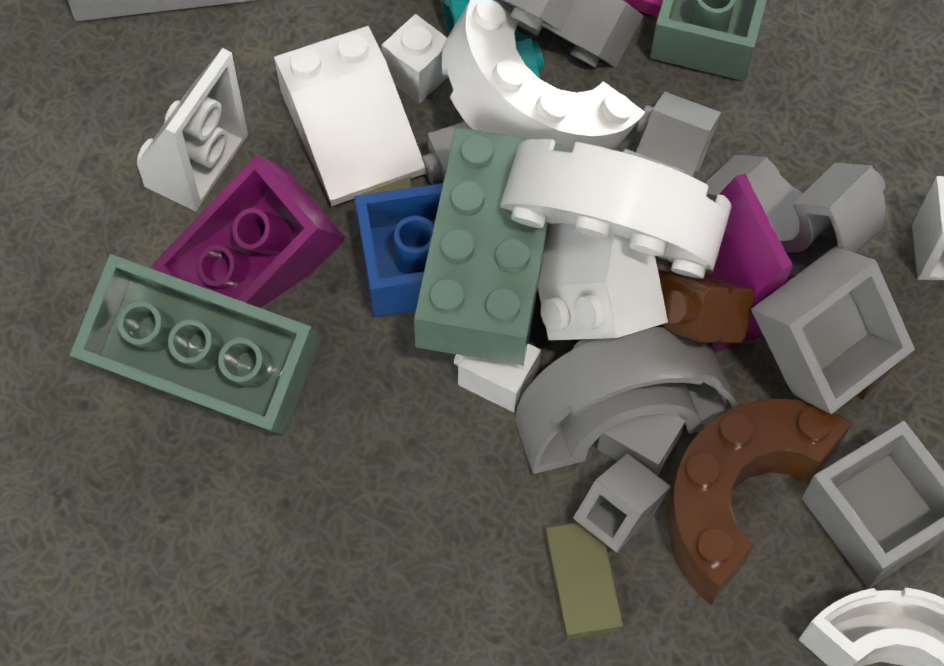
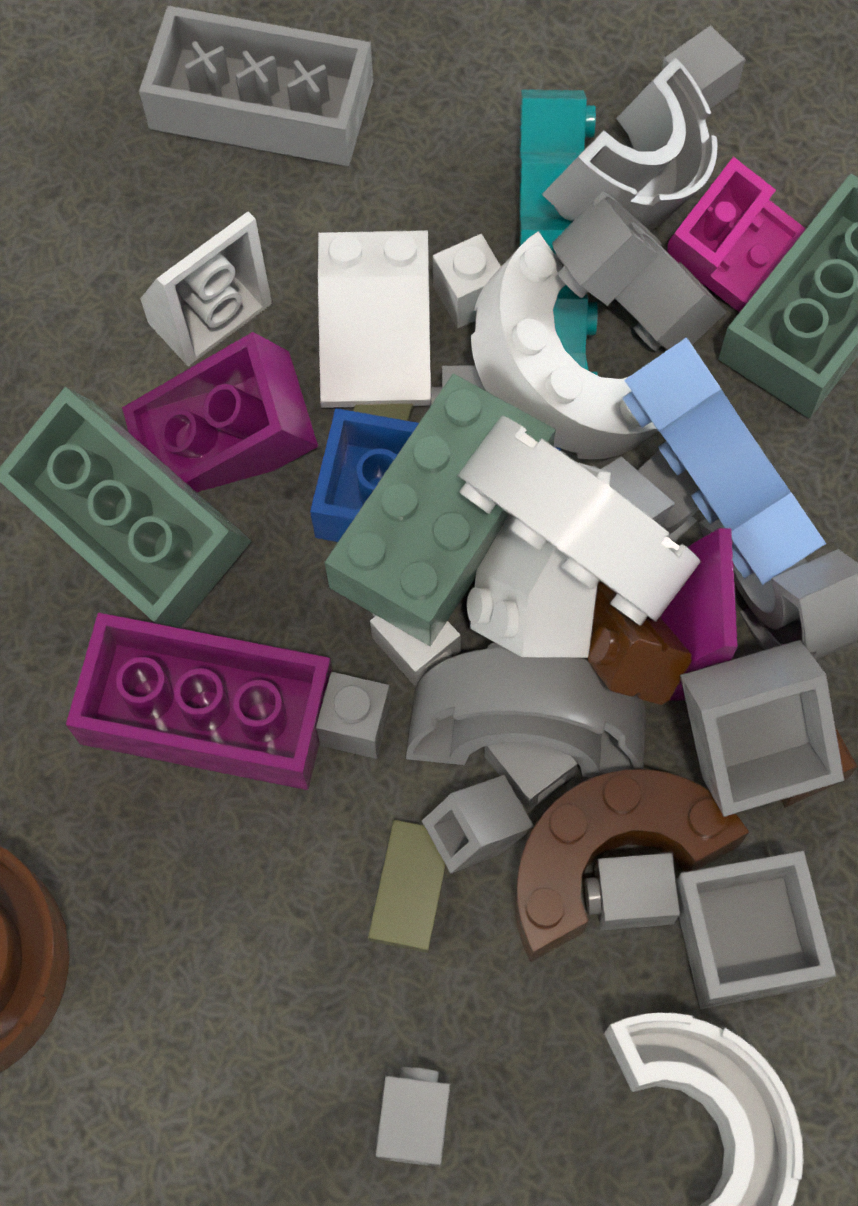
camera: 25 degrees right, 5 degrees up
none -> magenta brick [66,613,333,790]
none -> light grey brick [316,672,392,759]
none -> light grey brick [585,853,680,930]
none -> light blue brick [622,337,826,585]

